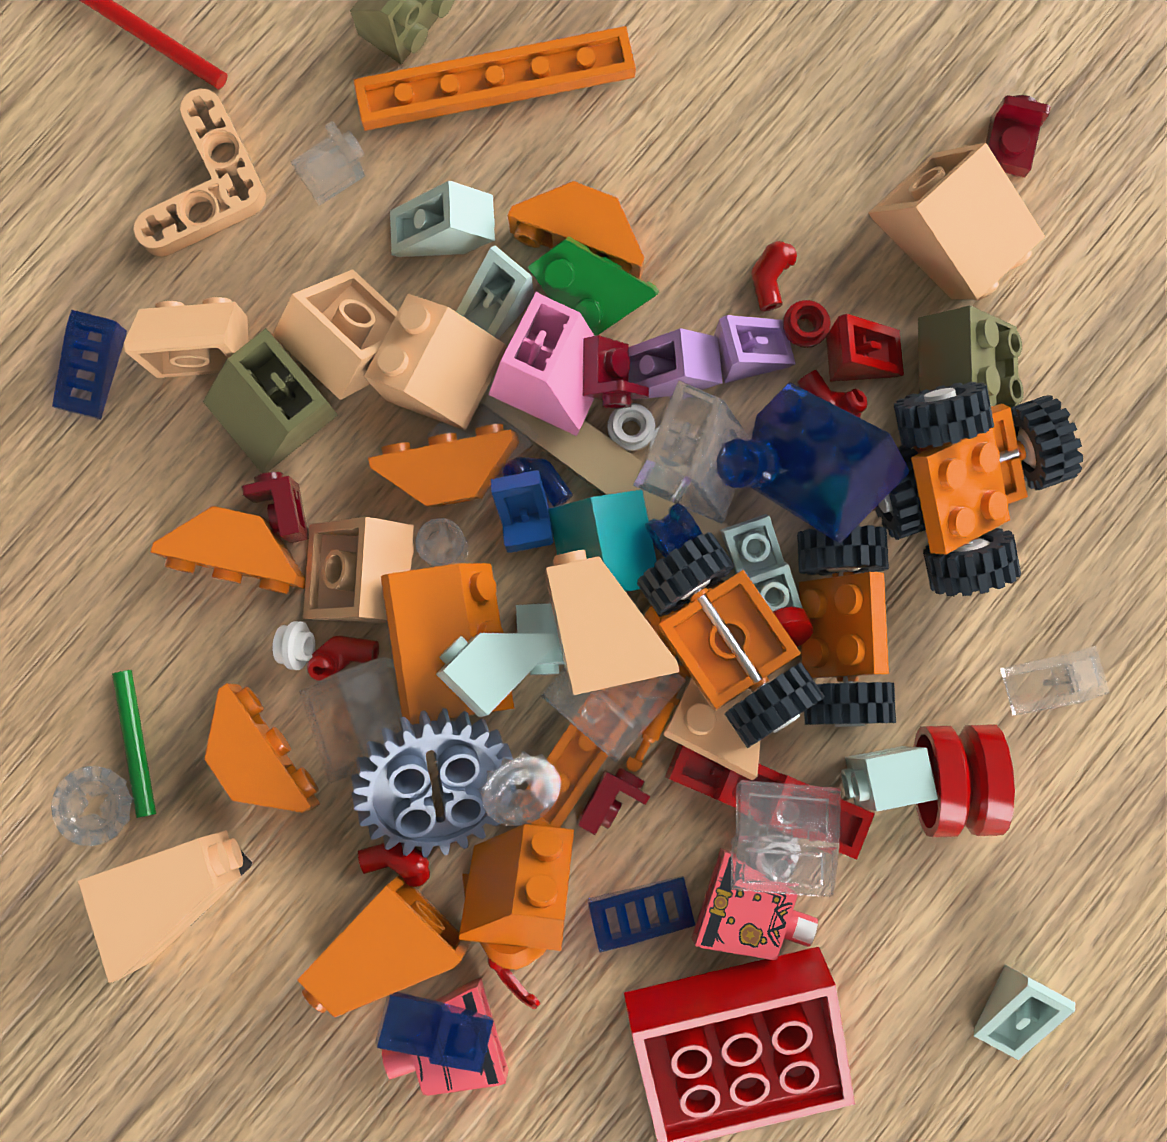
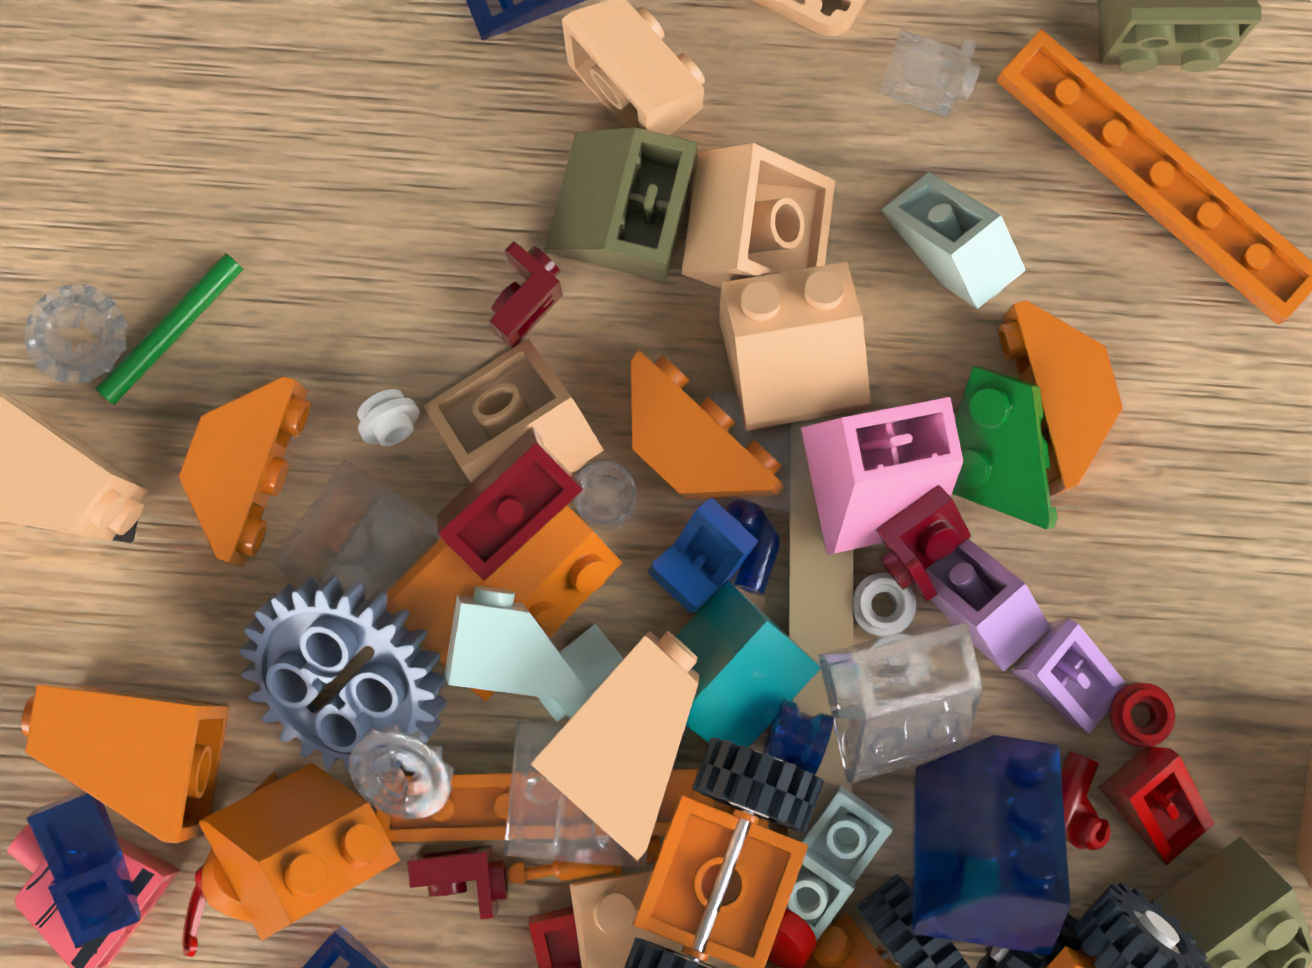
camera: 55 degrees right, 0 degrees up
orange slope [150,506,306,594] -> none
red arm [307,635,379,681] -> none
red arm [358,842,430,887] -> none
light aqua slope [456,246,534,339] -> none
clear blue wheel [717,439,779,488] -> none
red arm [751,241,797,312] -> none
none -> dark red panel [437,427,583,581]

